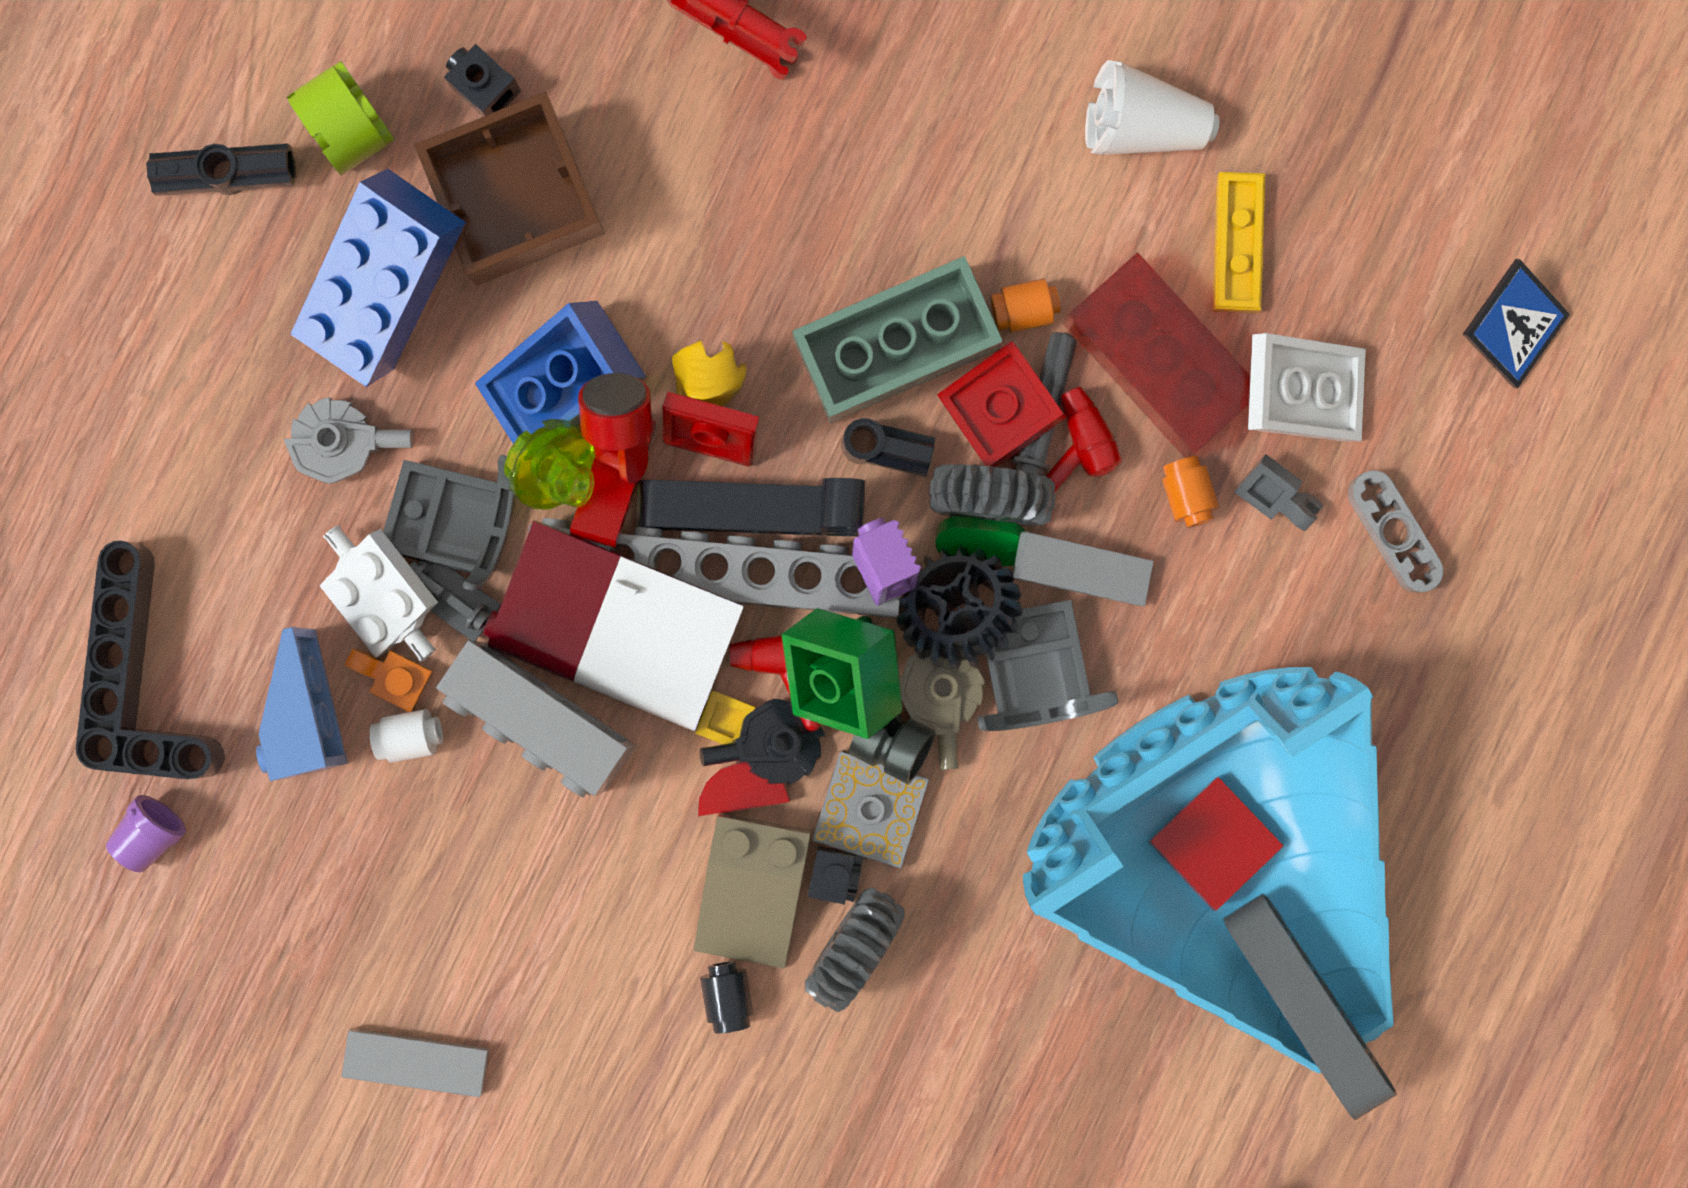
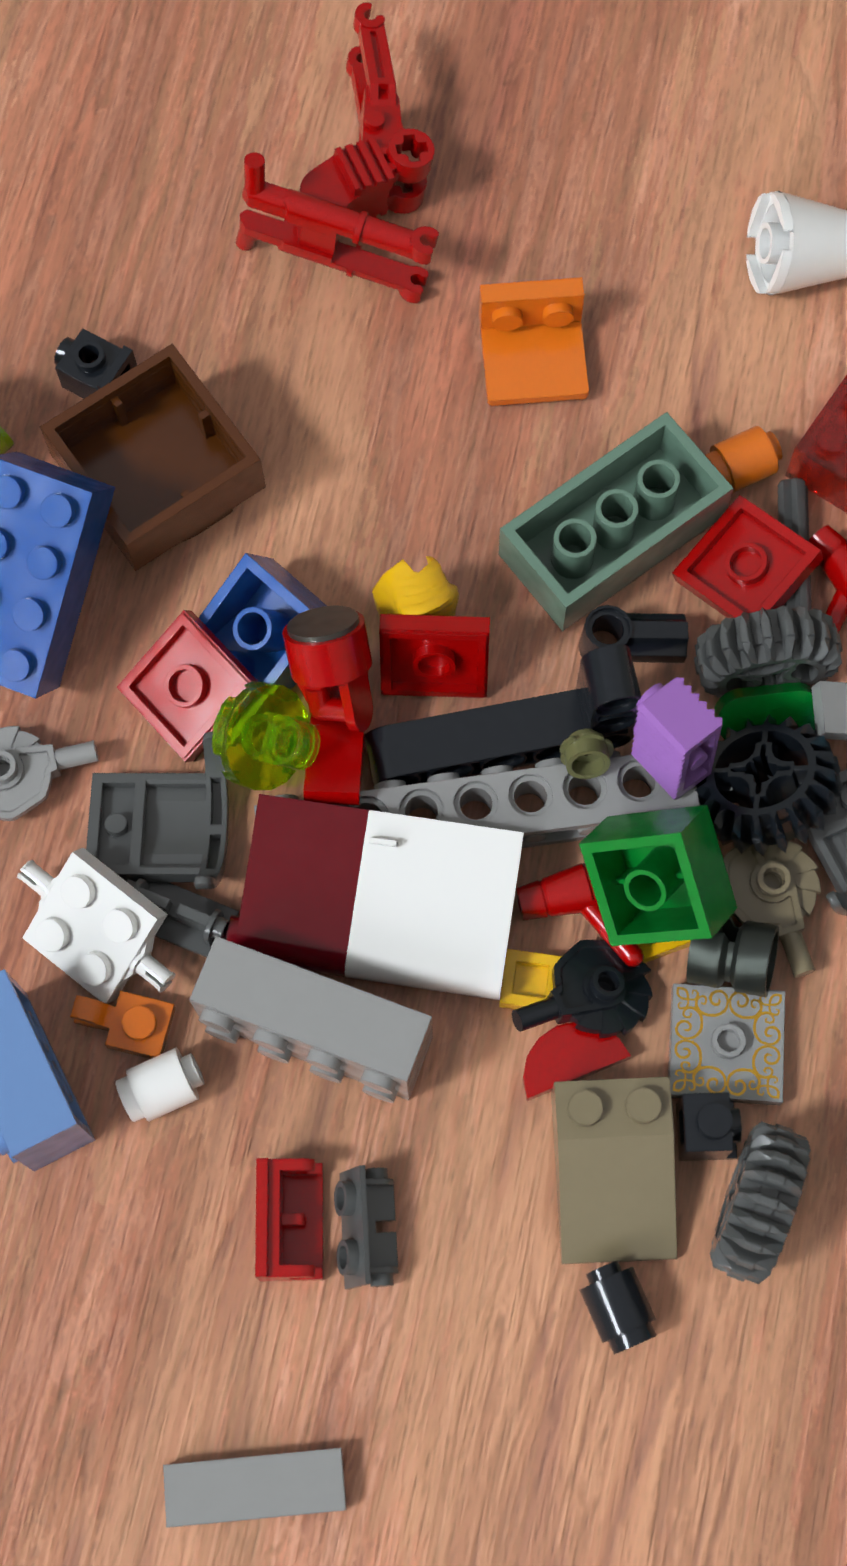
camera: 15 degrees left, 15 degrees down
none -> tile [117,610,261,762]
none -> red hinge [255,1158,323,1281]
none -> dark grey hinge [334,1165,399,1289]
none -> orange bracket [479,277,589,406]
none -> olive plate [560,729,614,779]

